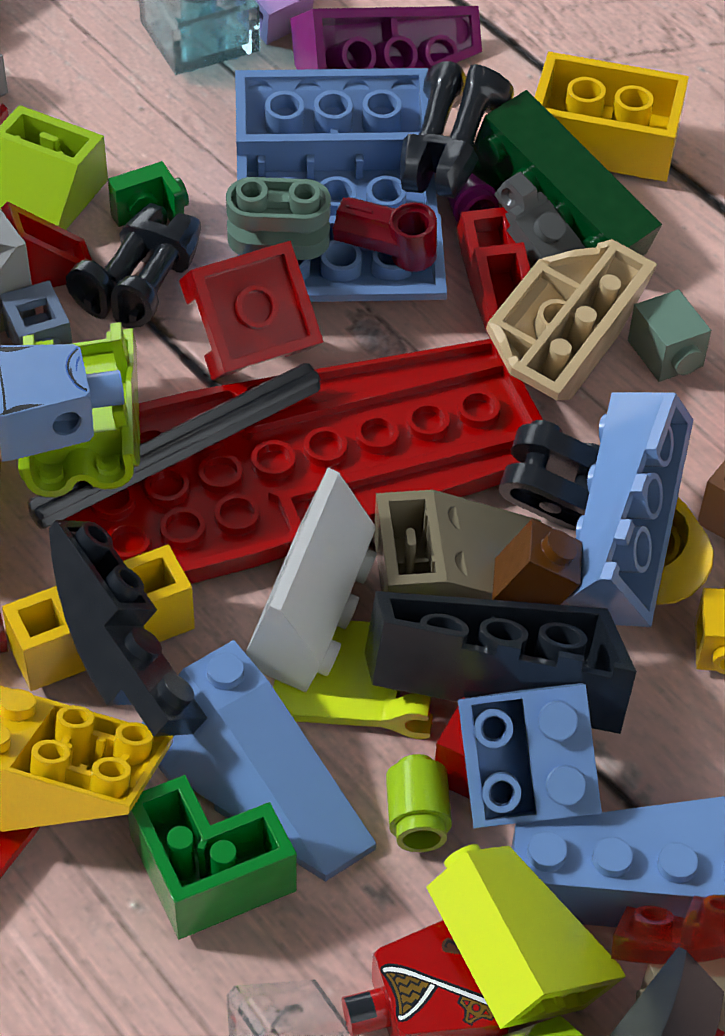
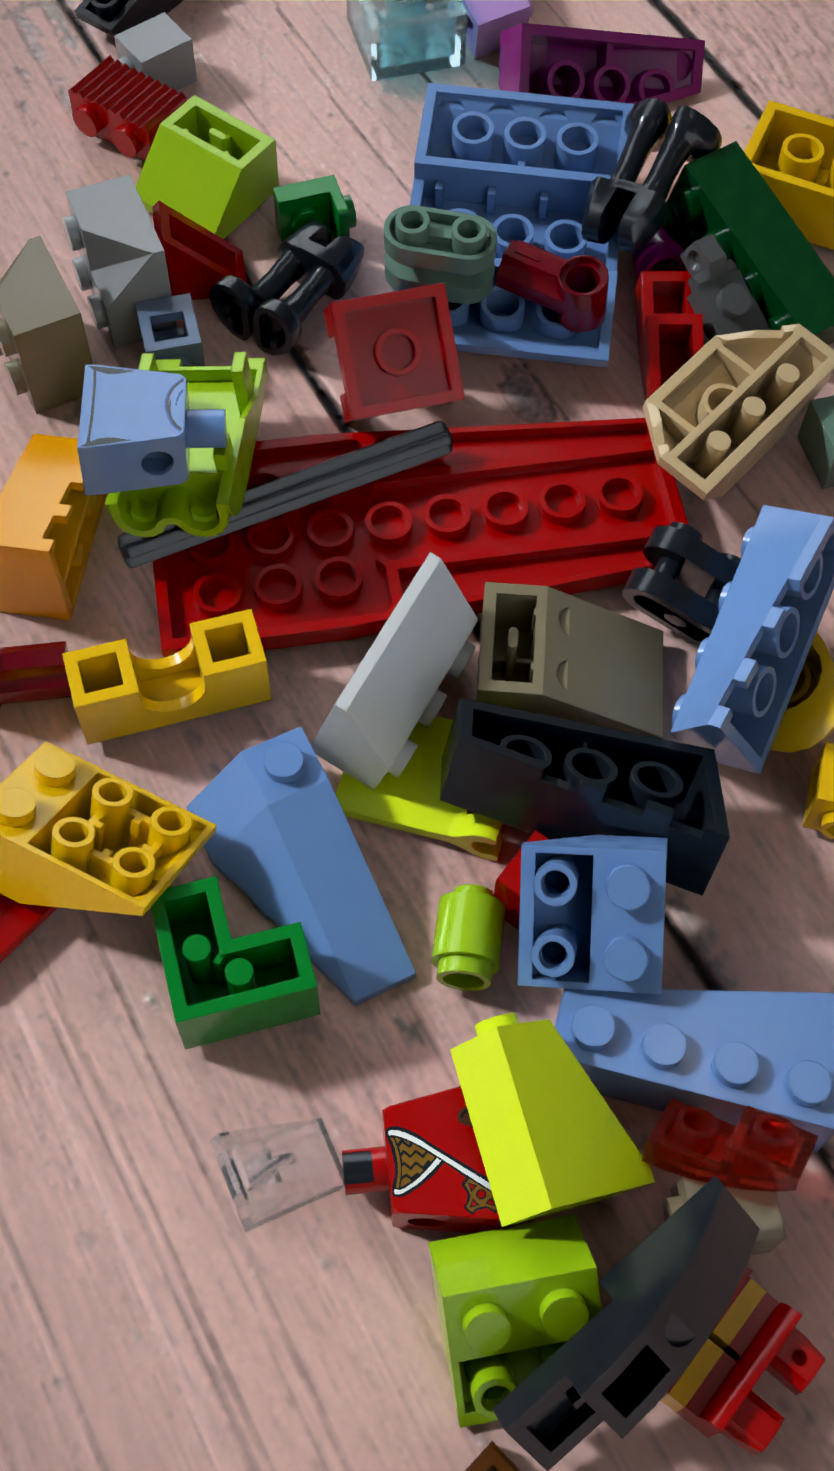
camera: 10 degrees right, 10 degrees up
black slope [49,520,207,737] -> none
reddish brown brick [492,518,582,605] -> none

